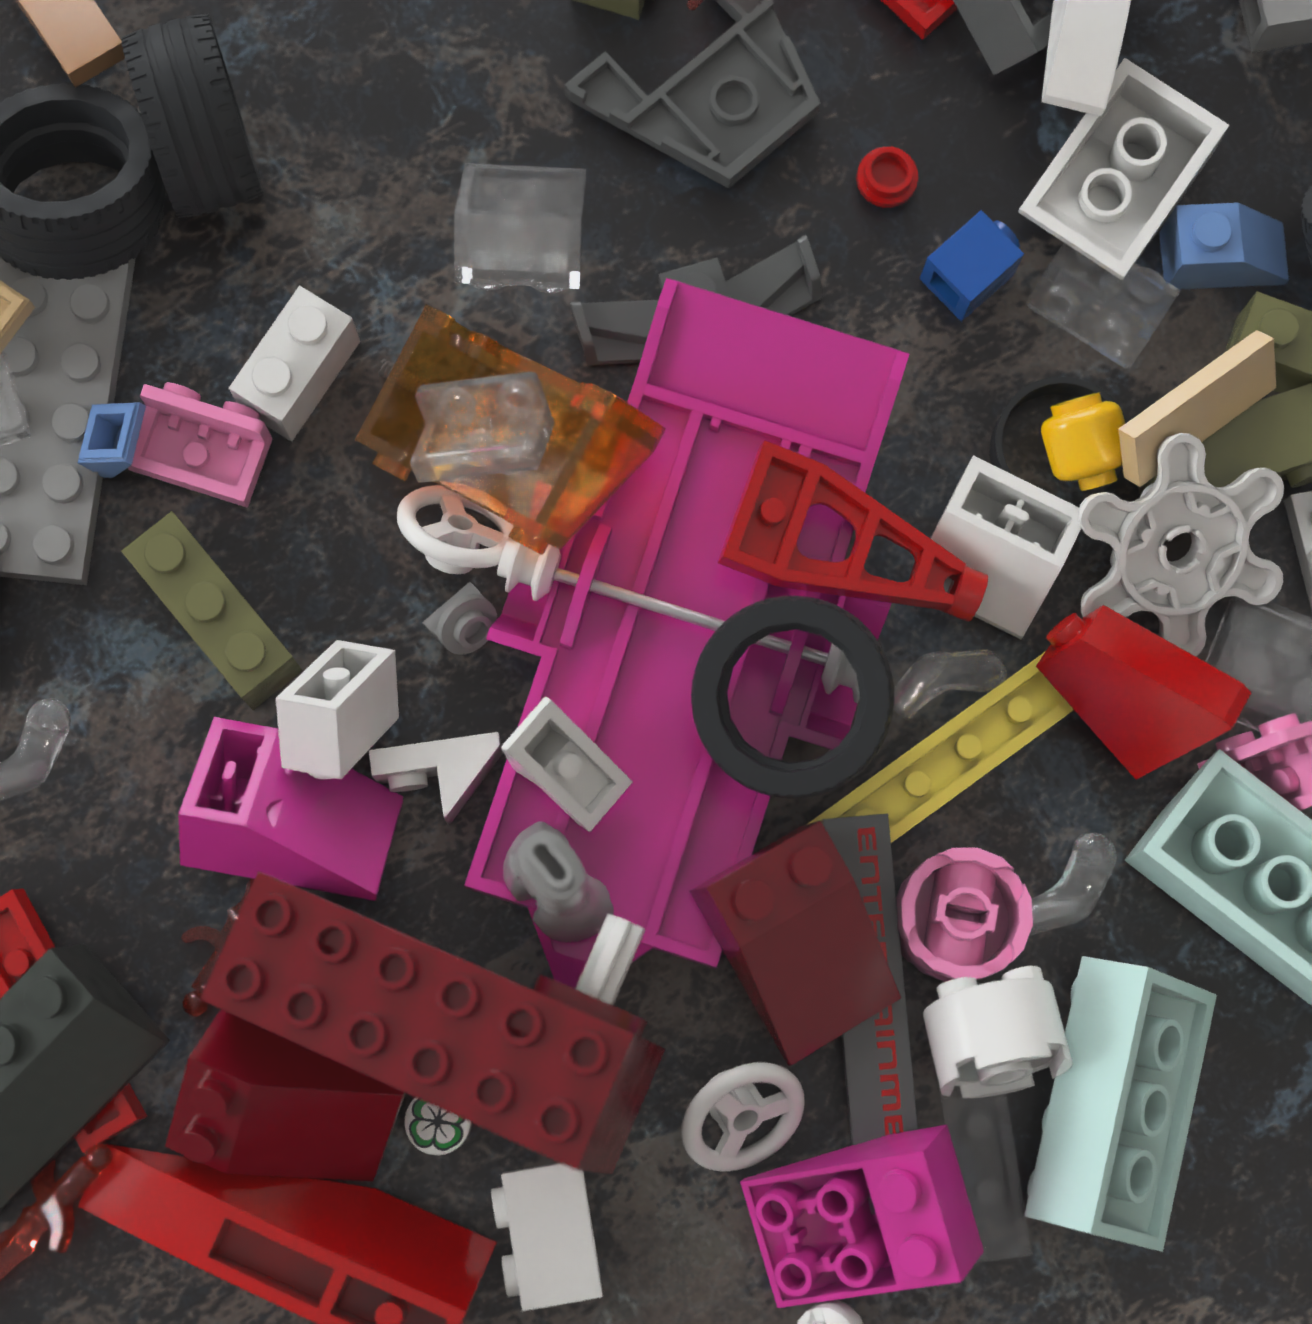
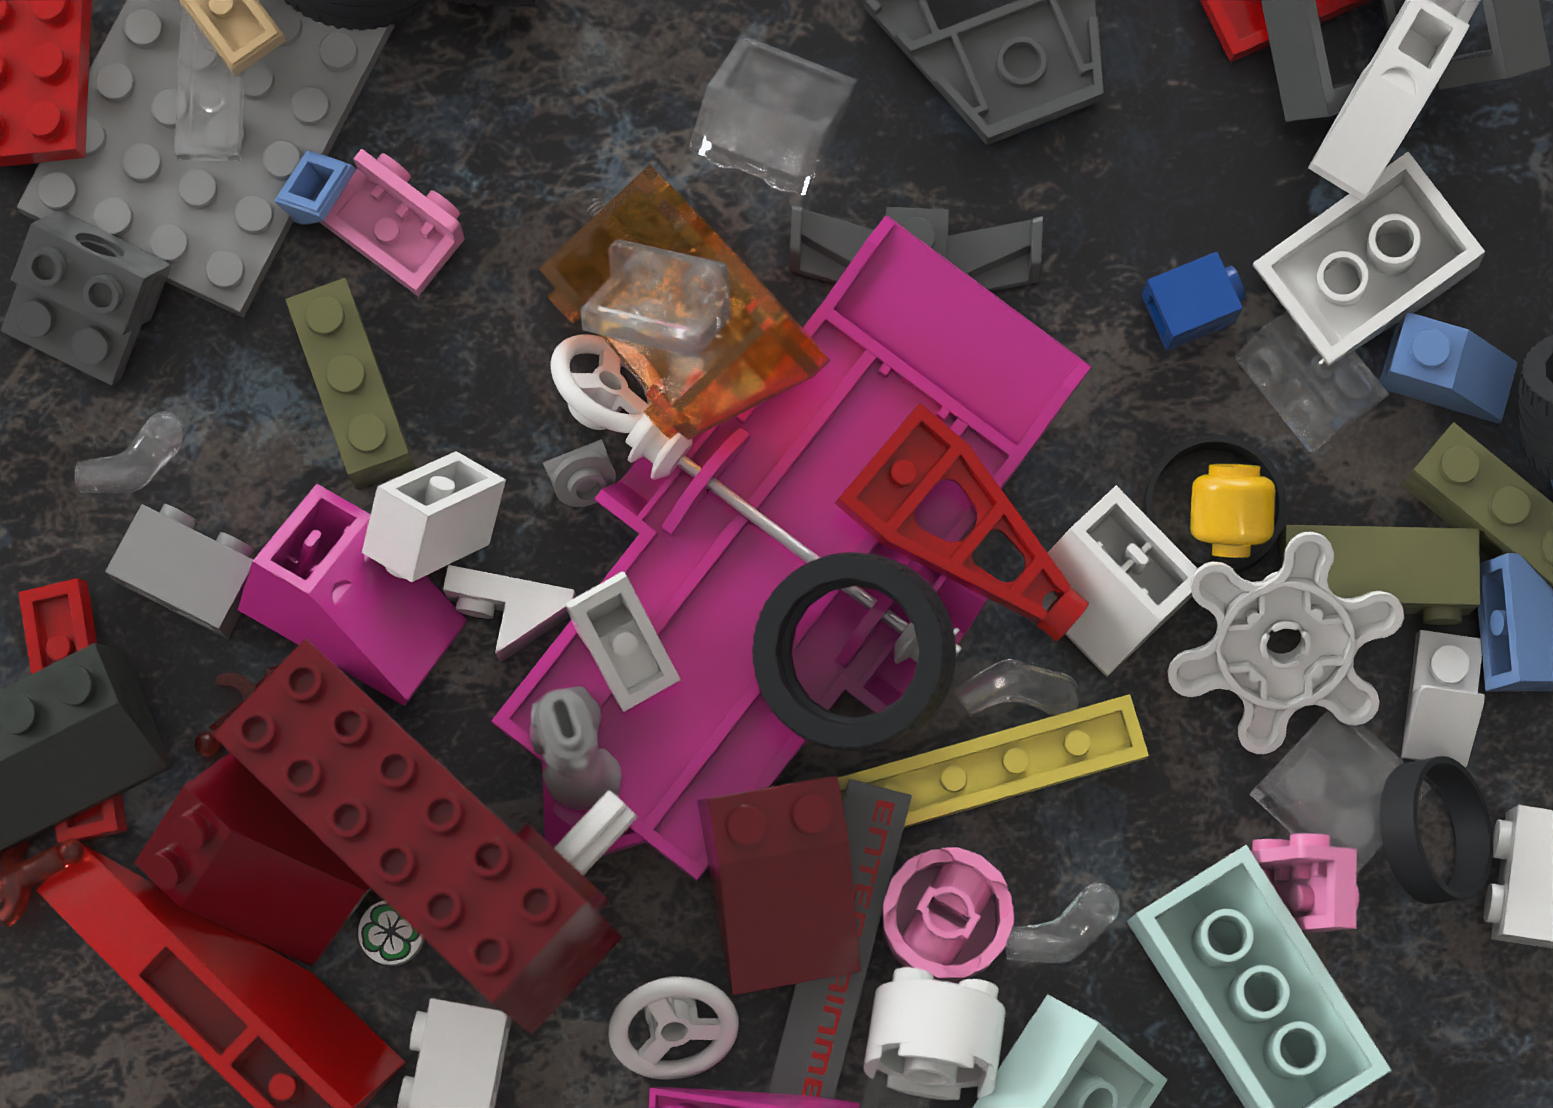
camera: 25 degrees right, 0 degrees up
white brick [229,285,360,442] -> none
red plate [857,147,918,208] -> none
red slope [1036,605,1252,780] -> none
tan tile [1118,330,1276,487] -> none
none -> light grey brick [105,504,254,639]

